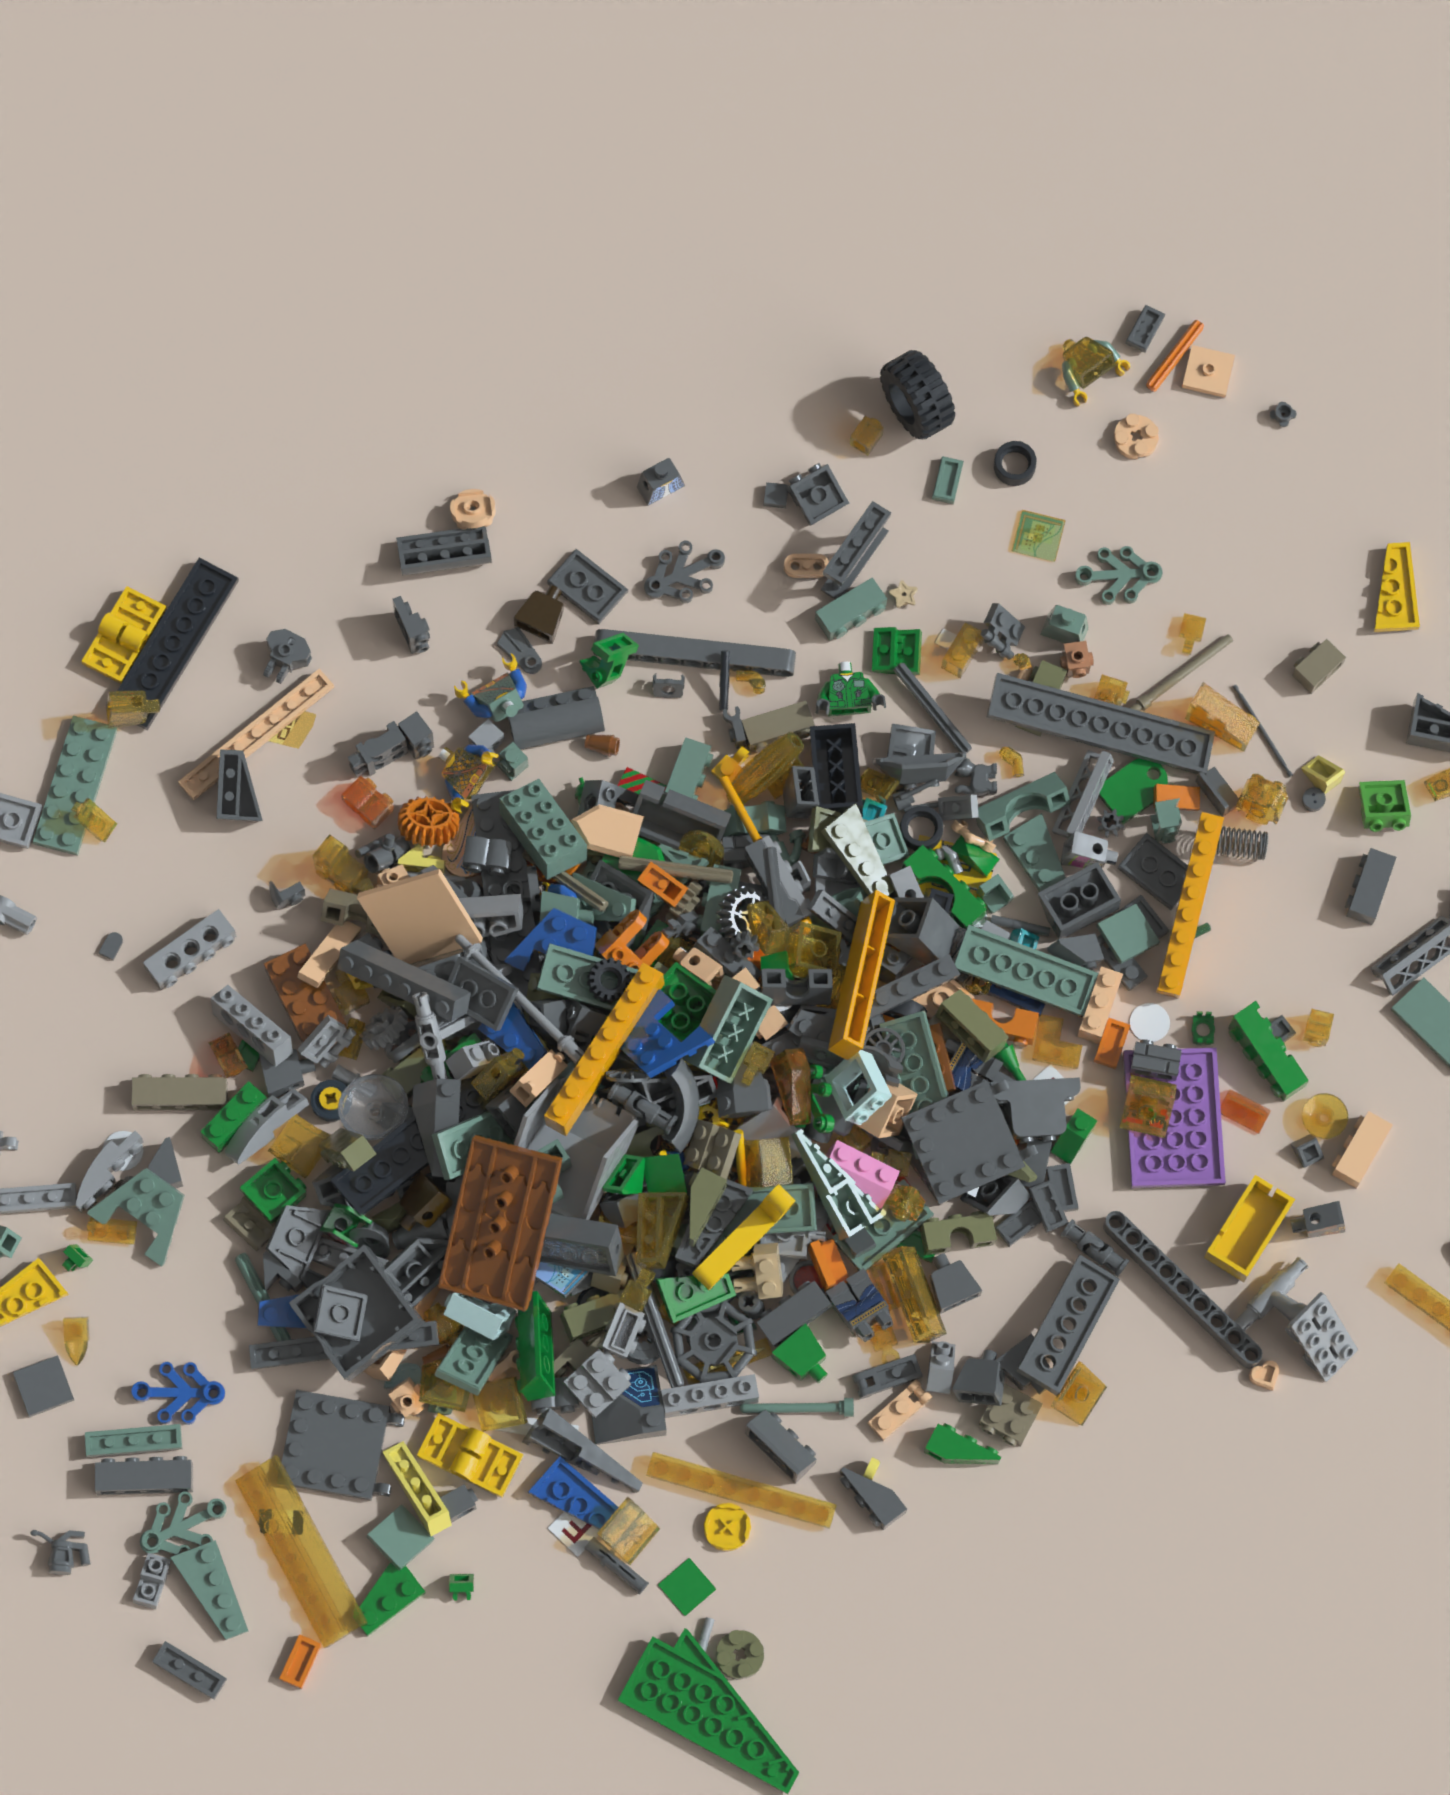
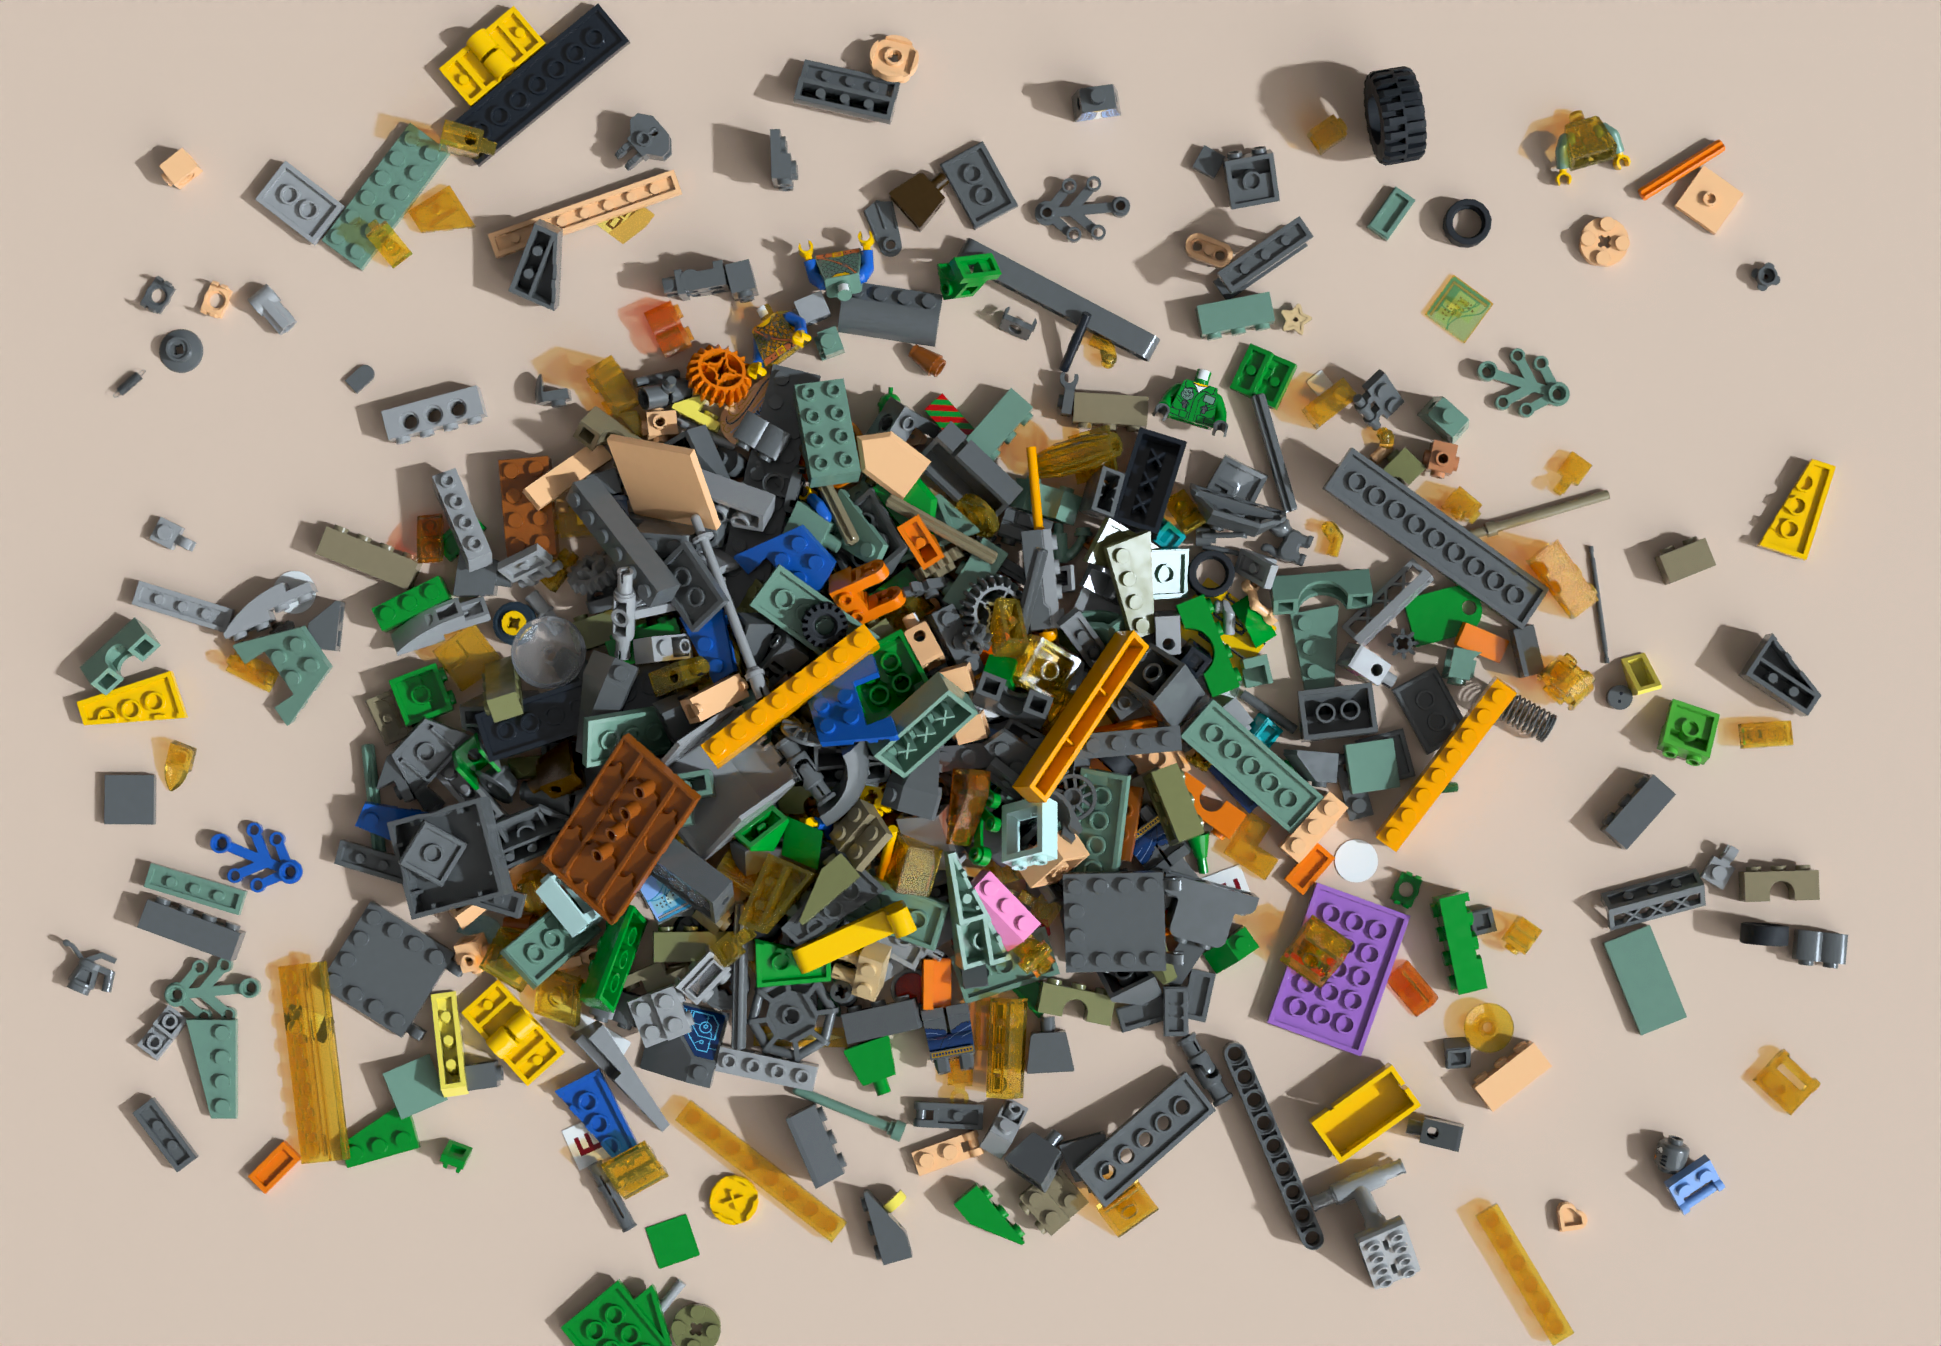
camera: 25 degrees right, 15 degrees up
green tile [62,1244,93,1272] -> none
yellow plate [711,746,749,784] -> none
clear yellow plate [741,1041,775,1086] -> none
dark grey plate [1125,305,1165,353] -> none
dark grey brick [1130,1039,1182,1081] -> none
light nougat tile [1249,1360,1279,1391] -> none
none -> clear yellow wing [408,185,476,234]

